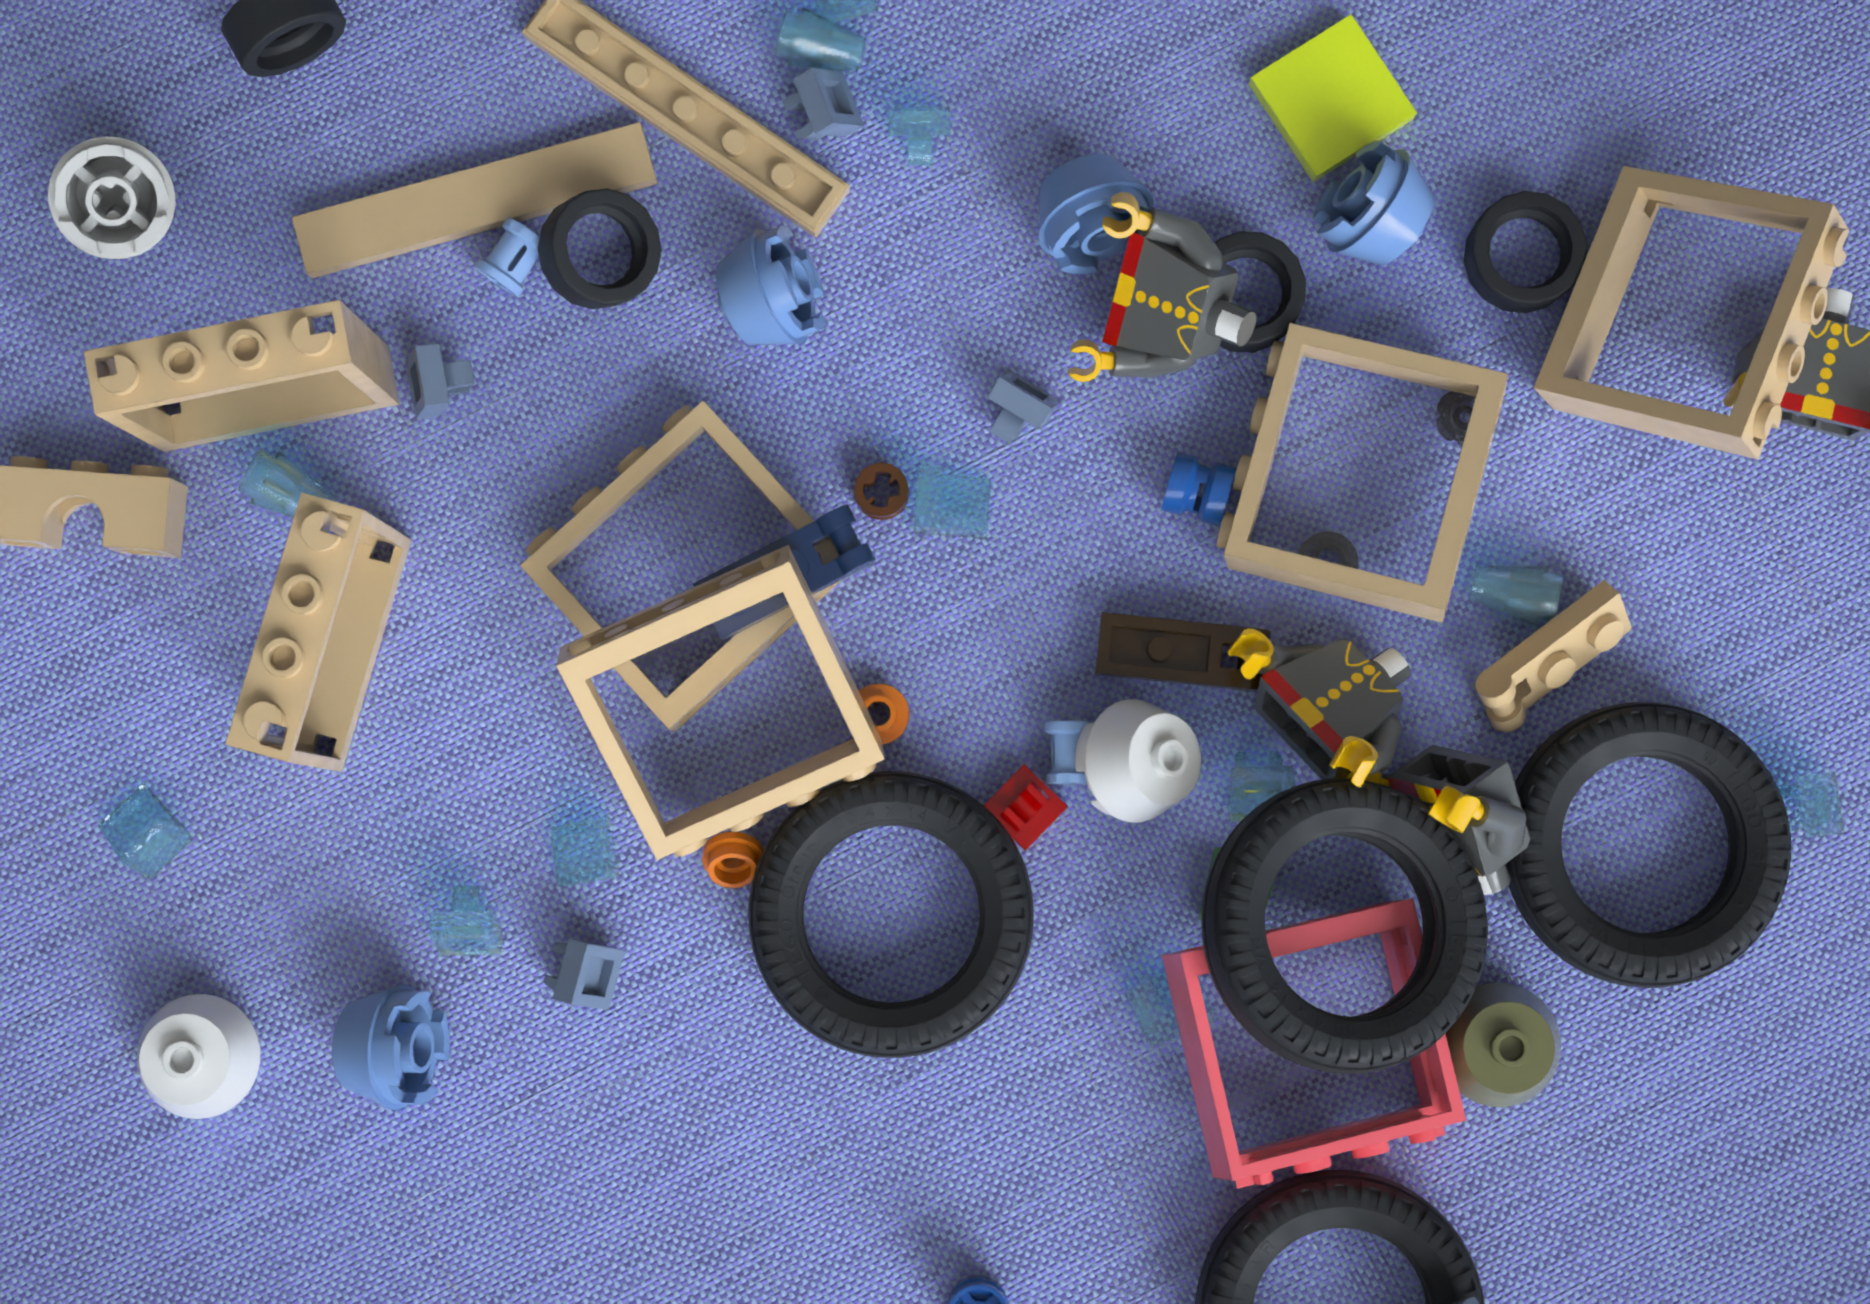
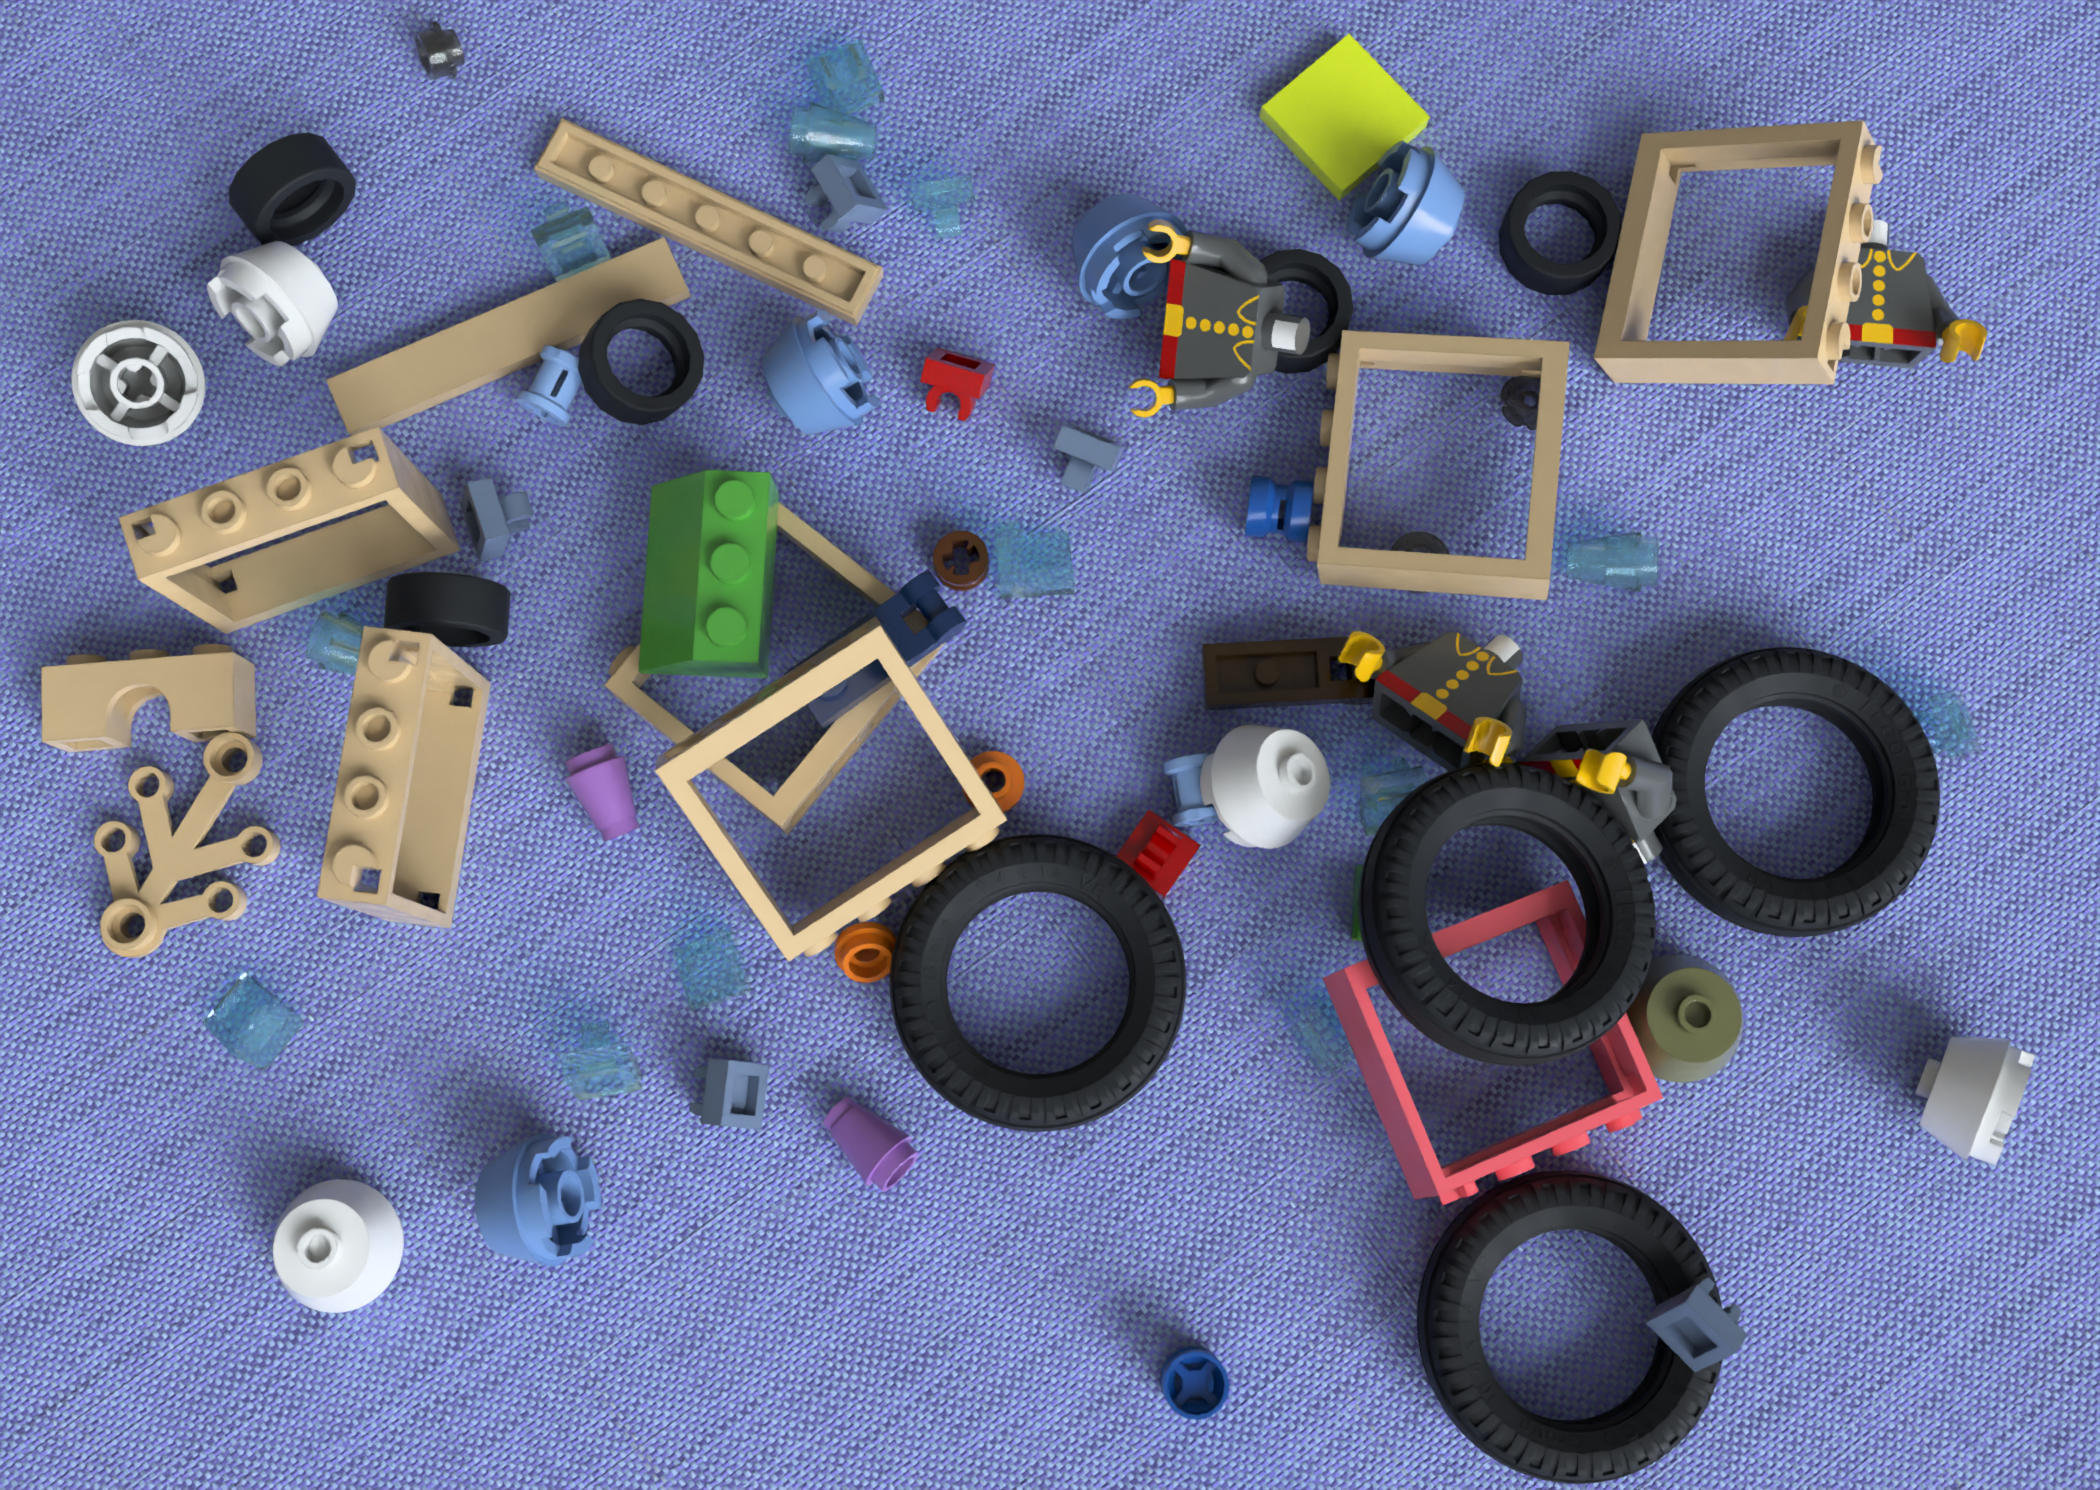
camera: 15 degrees left, 5 degrees down
tan plate [1475,580,1632,732] -> none
none -> tan plant [94,732,281,958]
none -> white cone [207,241,338,367]
none -> black tyre [383,572,511,647]
none -> clear light blue tile [531,200,612,282]
none -> medium lavender cone [565,743,640,842]
none -> bright green slope [638,470,779,678]
none -> medium lavender cone [823,1096,919,1192]
none -> red tile [920,347,995,421]
none -> white cone [1915,1036,2036,1166]

